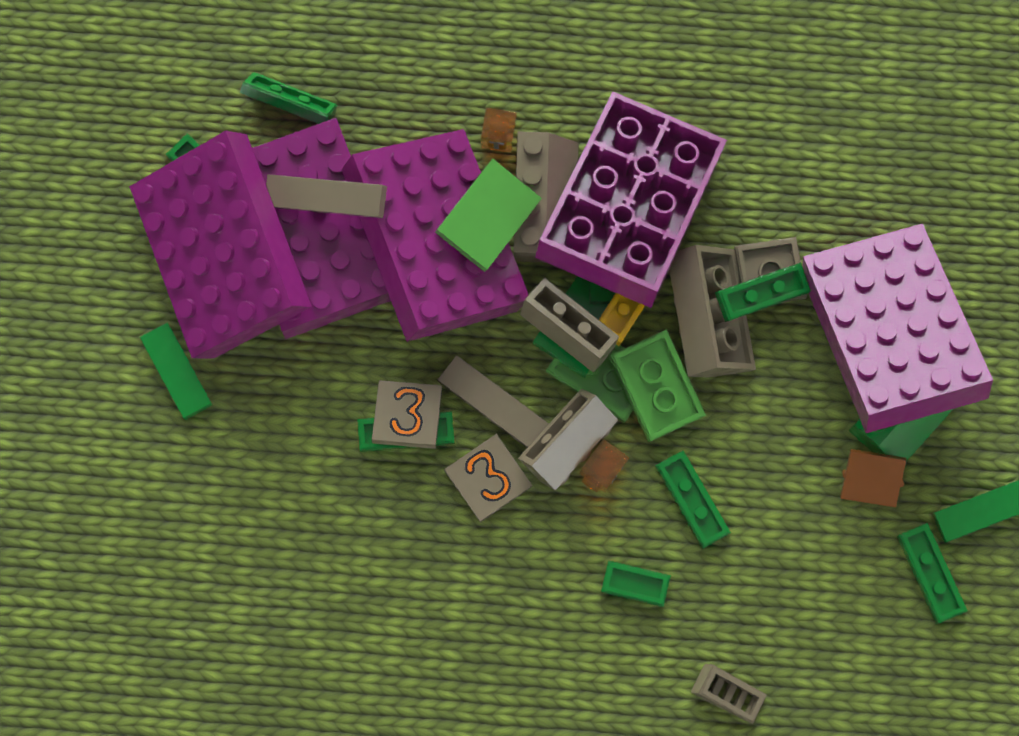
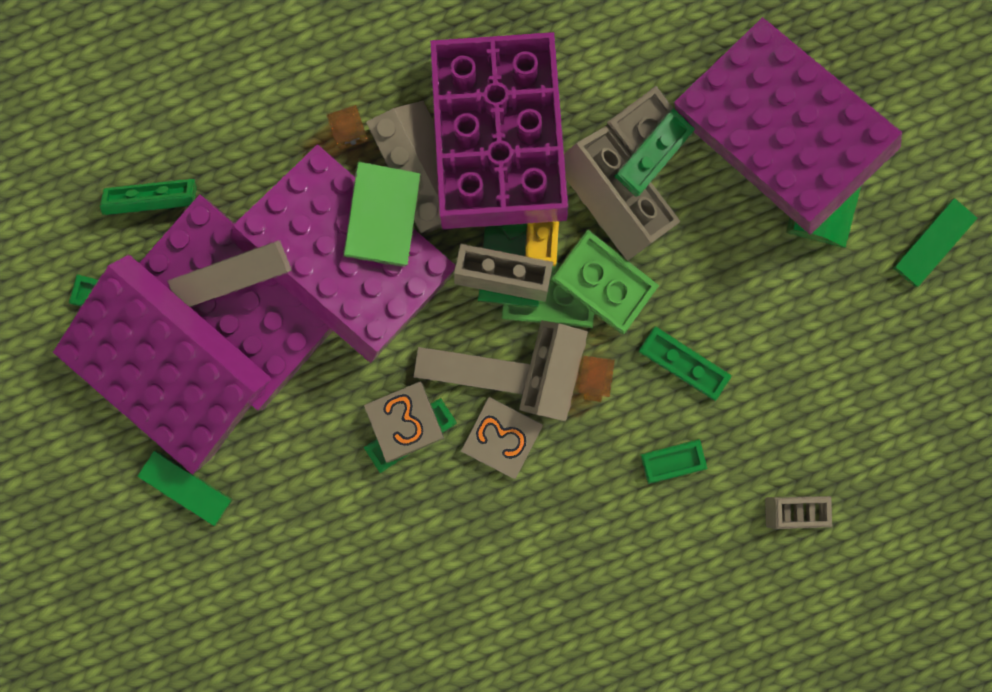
camera: 30 degrees left, 10 degrees up
dark orange piece [840,449,906,507] -> none
green tile [897,523,968,624] -> none

